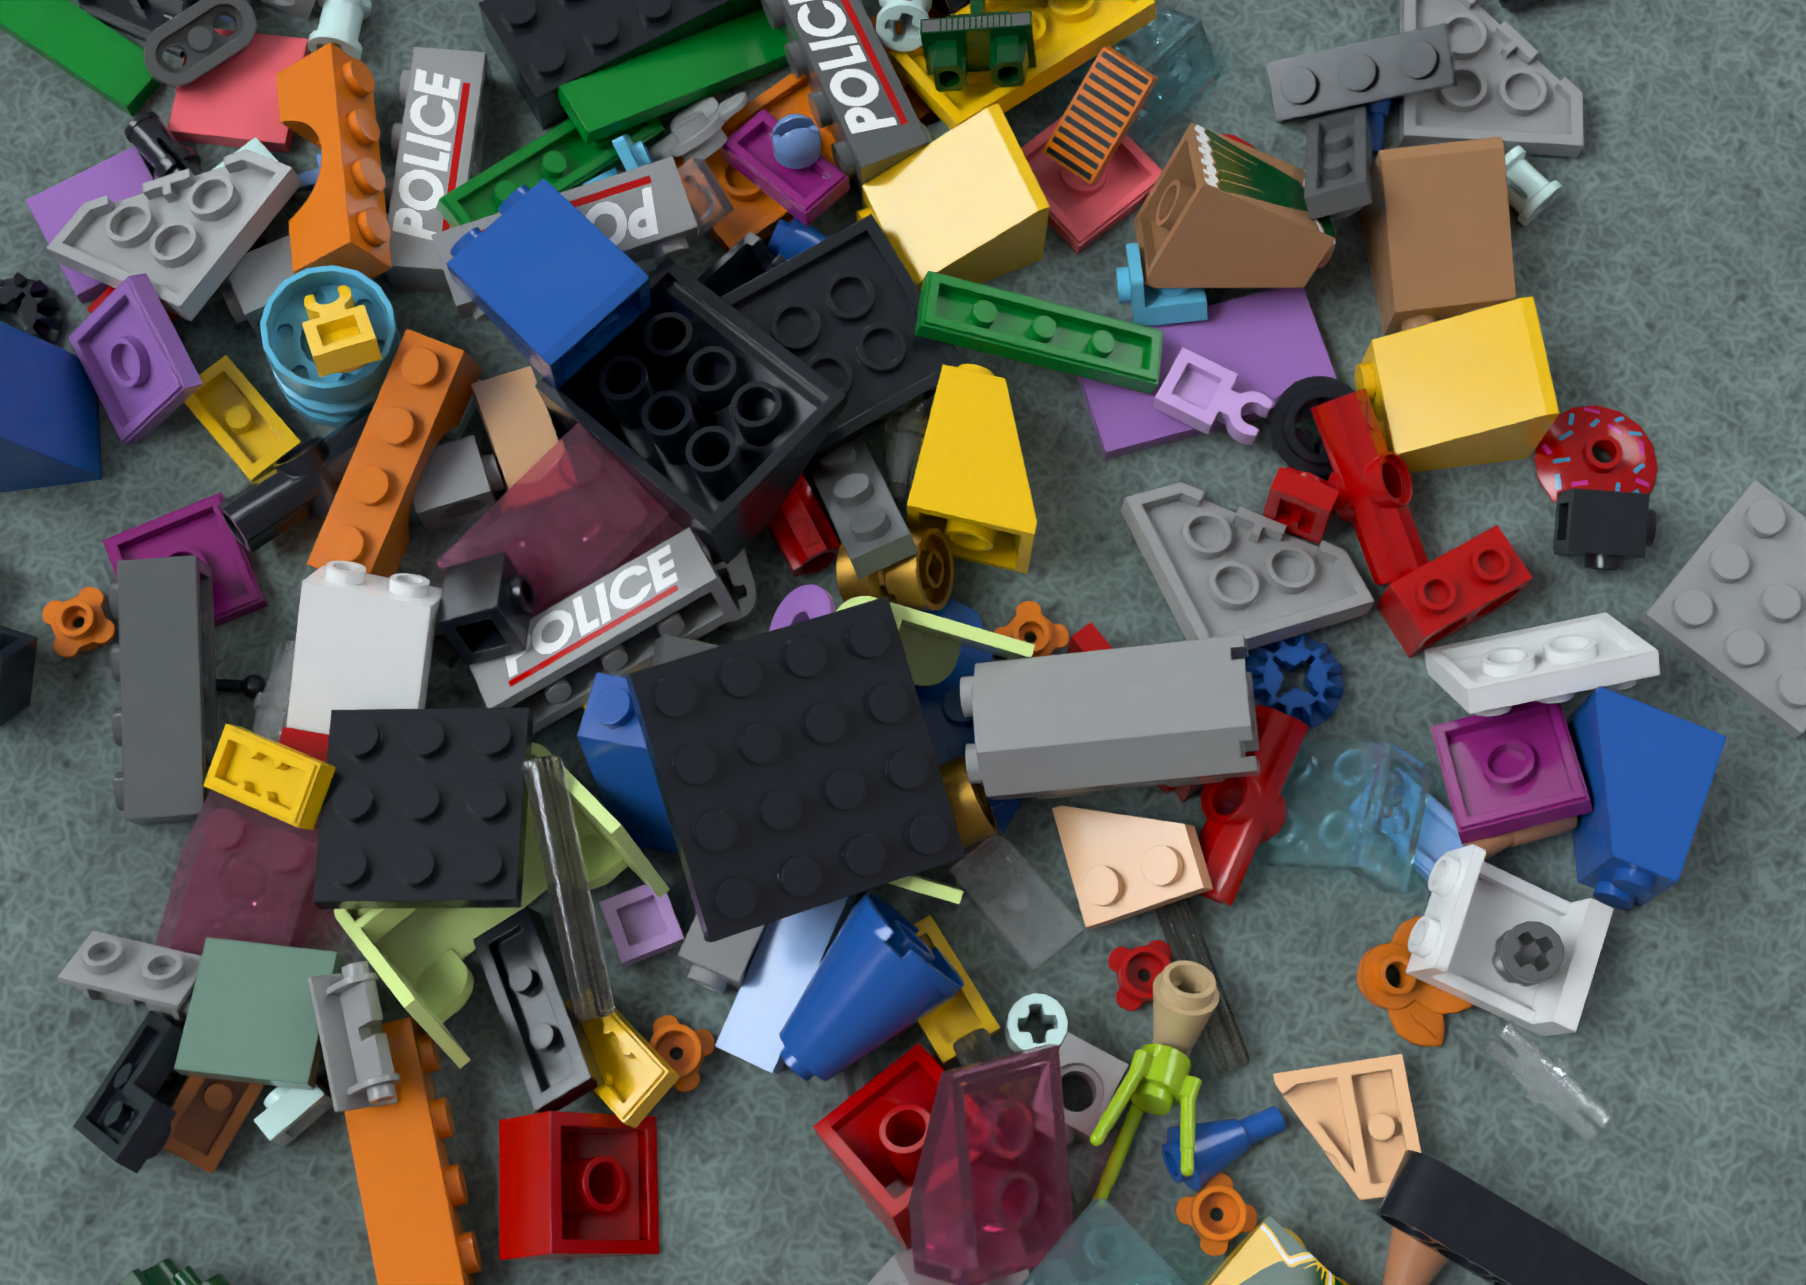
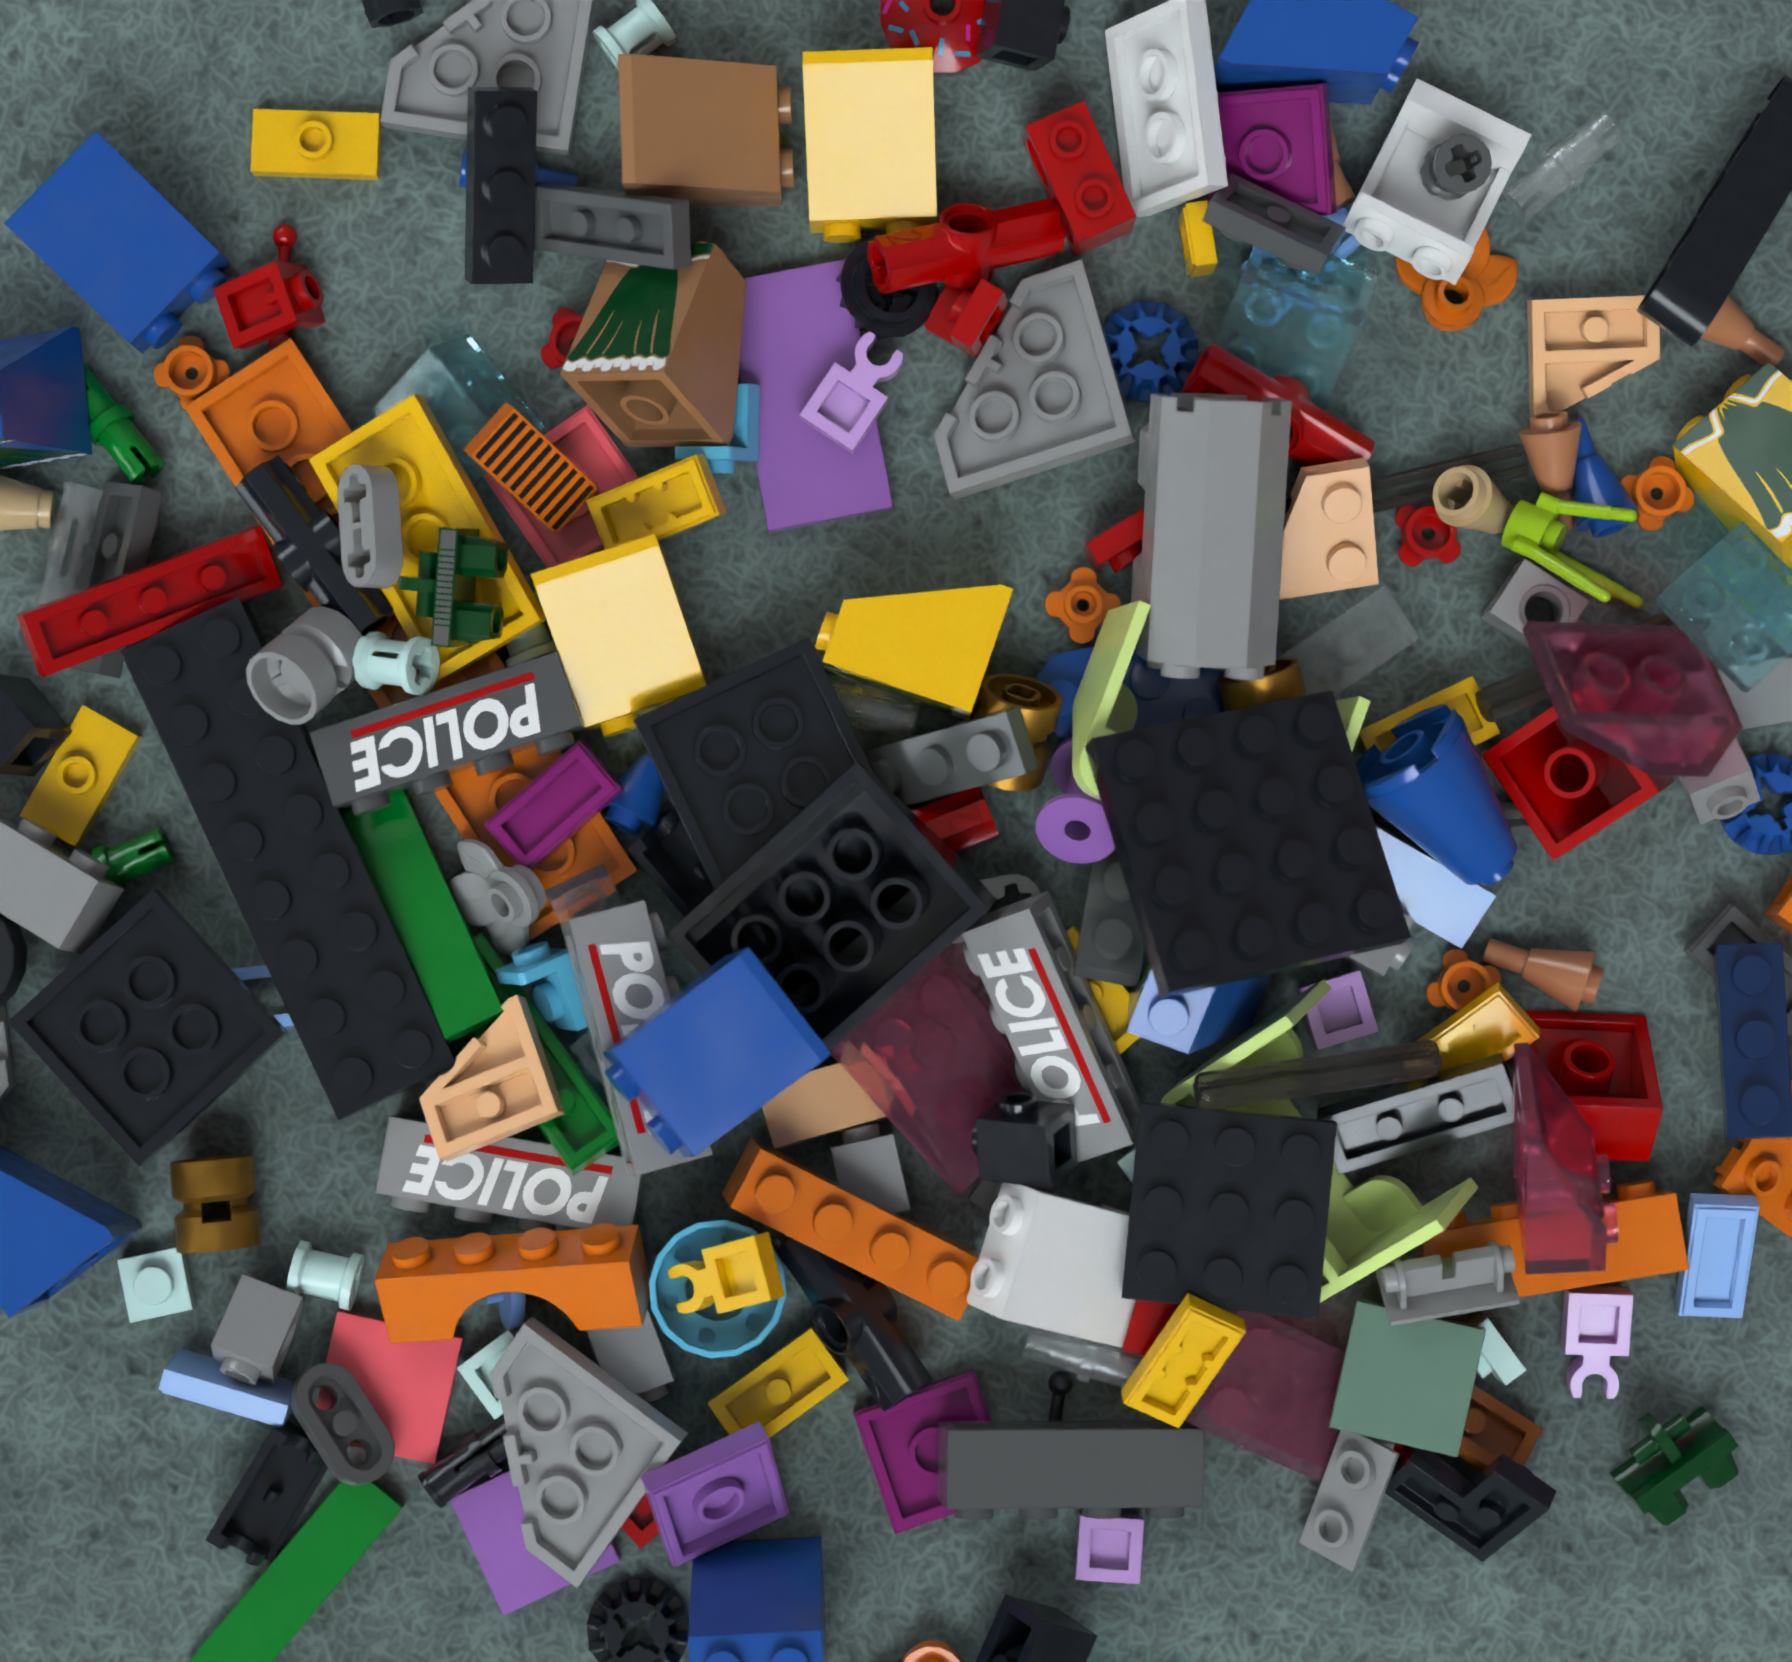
camera: 85 degrees left, 15 degrees up
orange plate [42,587,116,659] -> none
medium blue hinge [772,114,822,169] -> none
green tile [915,271,1164,394] -> none
light aqua bush [1005,993,1068,1062] -> none
none -> light nougat wing [419,995,565,1161]
none -> yellow plate [586,453,727,549]
none -> lavender plate [1074,1511,1144,1584]
none -> yellow tile [1178,200,1218,278]
none -> dark grey plate [1202,173,1346,276]
none -> nougat cone [1482,938,1605,1012]
none -> clear pink slope [1512,1043,1618,1275]
none -> nougat cone [1518,411,1582,530]
none -> lavender plate [1560,1286,1634,1399]

